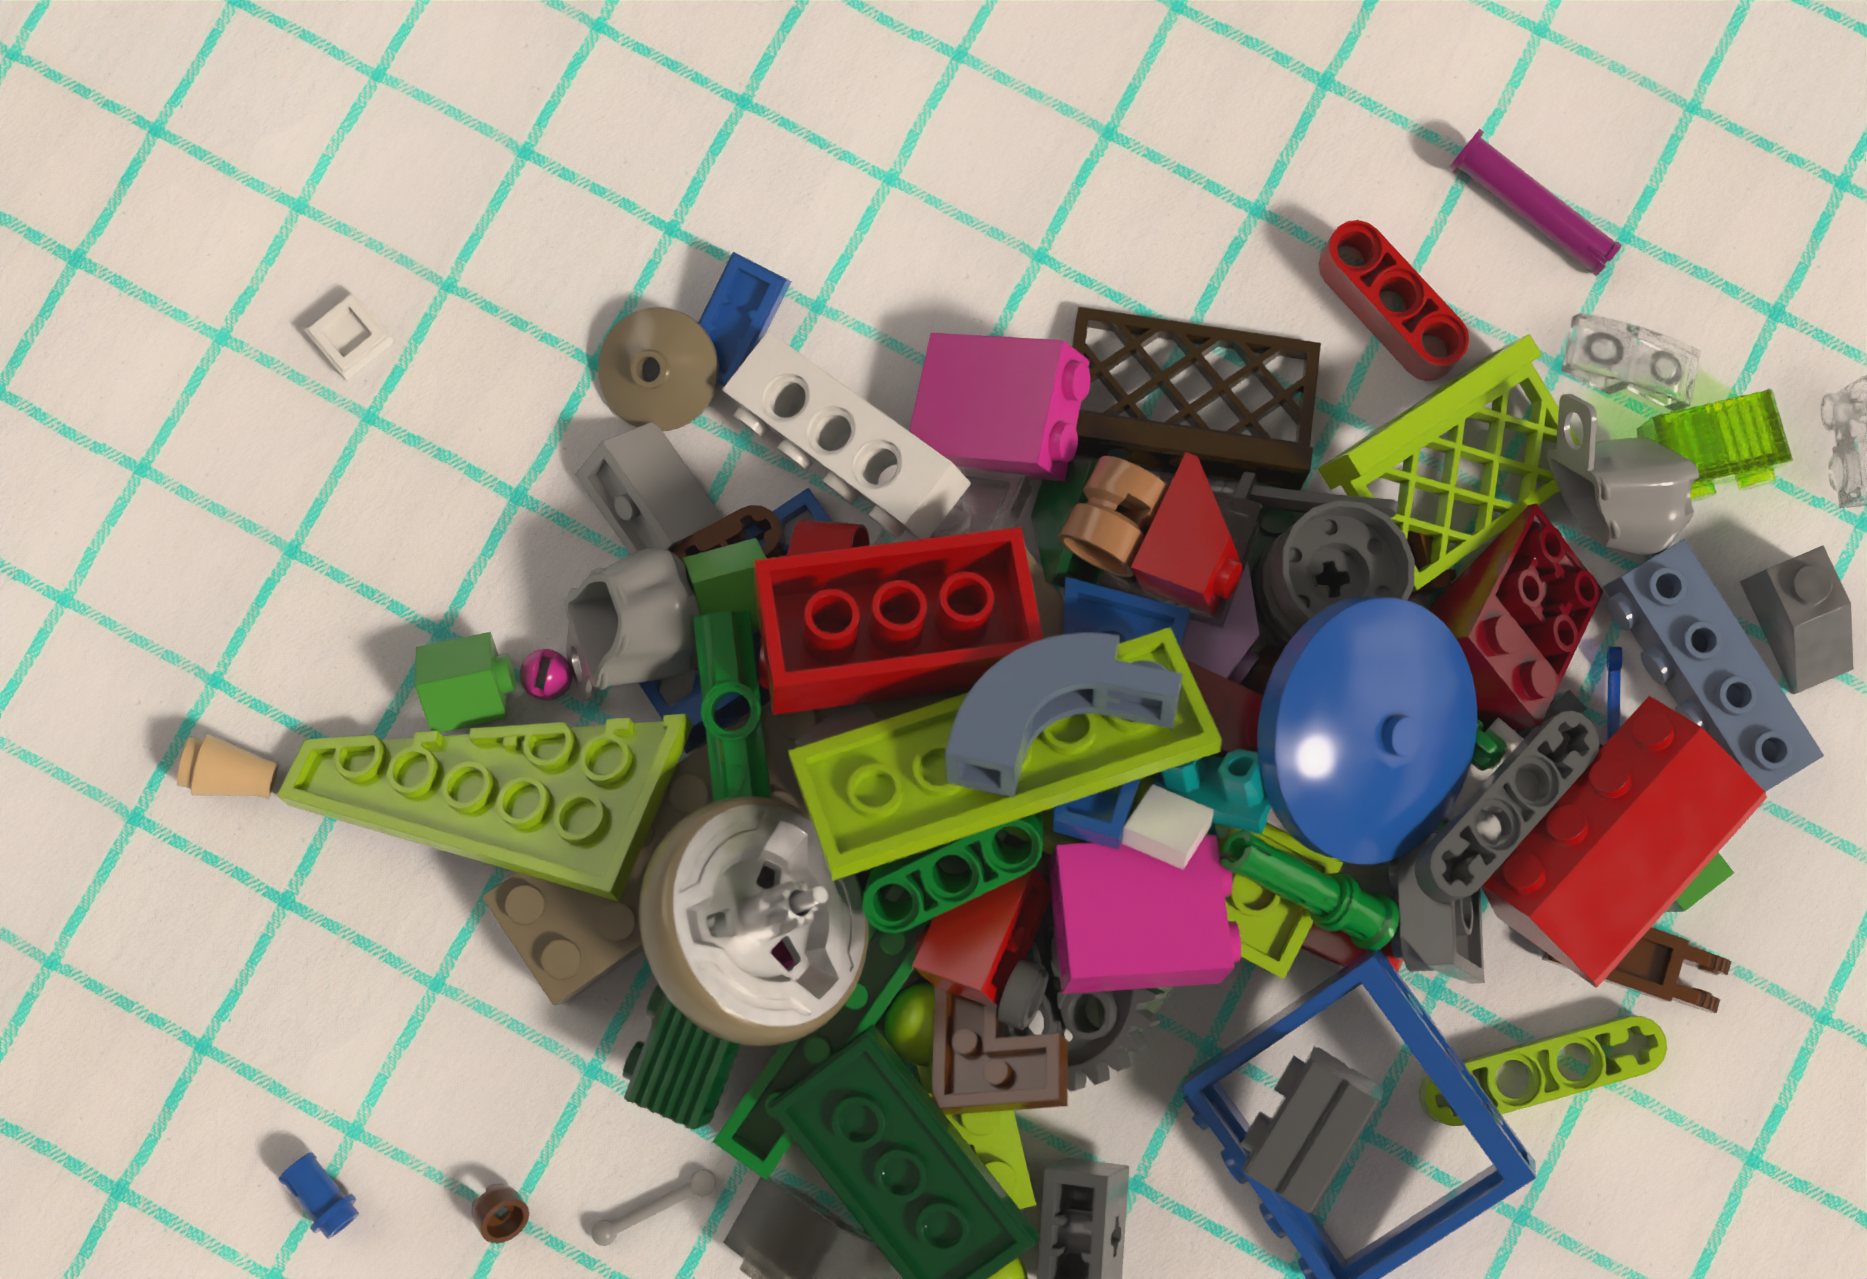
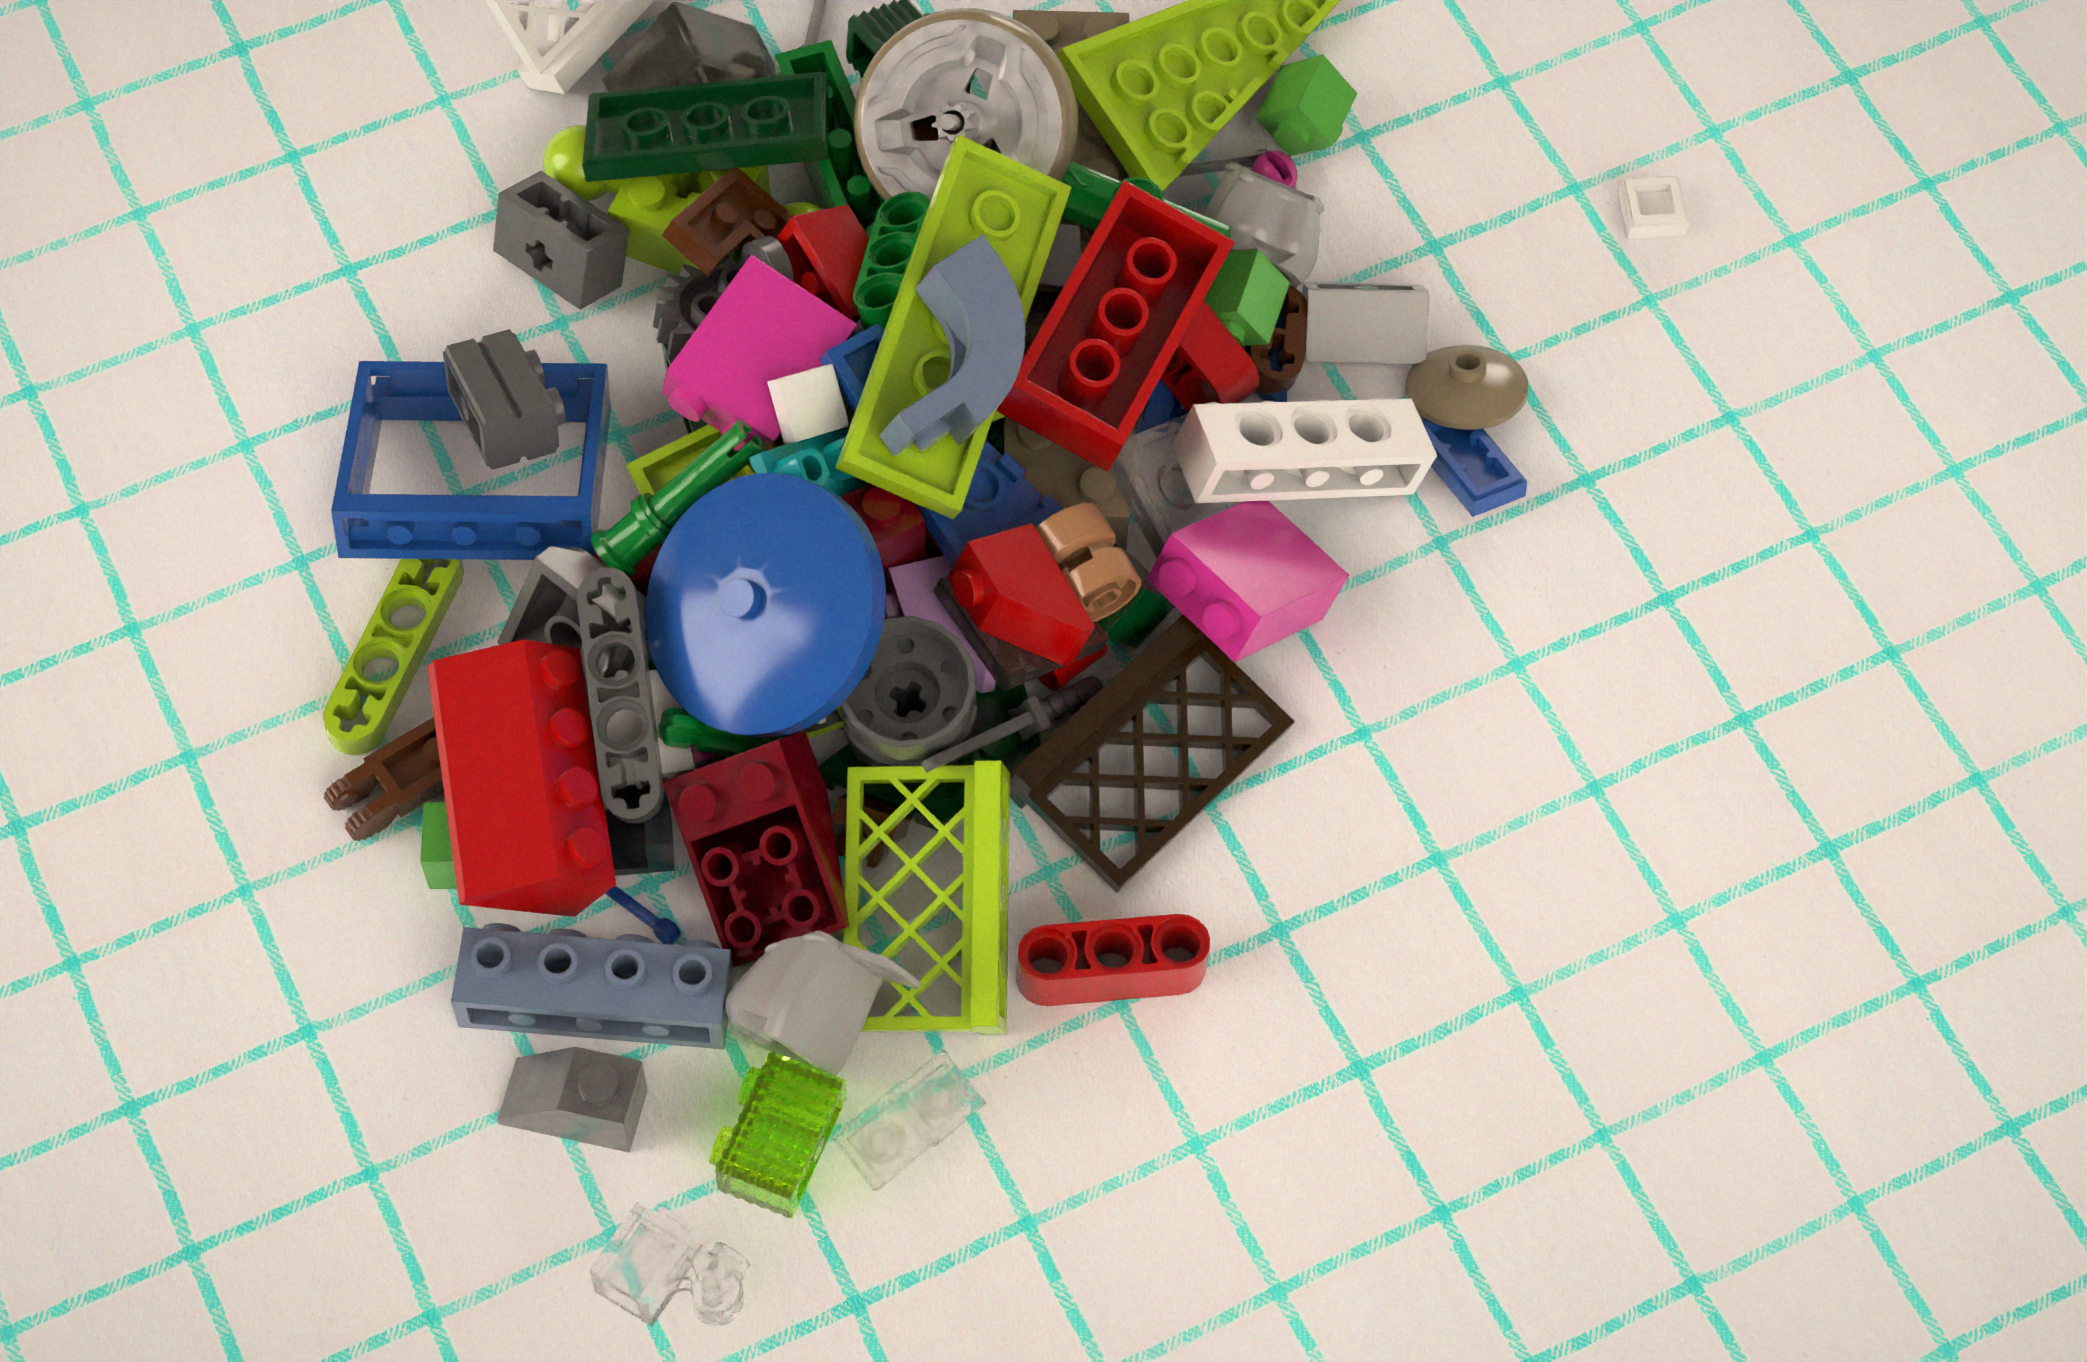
camera: 125 degrees right, 20 degrees down
magenta pin [1449,129,1622,276] -> none

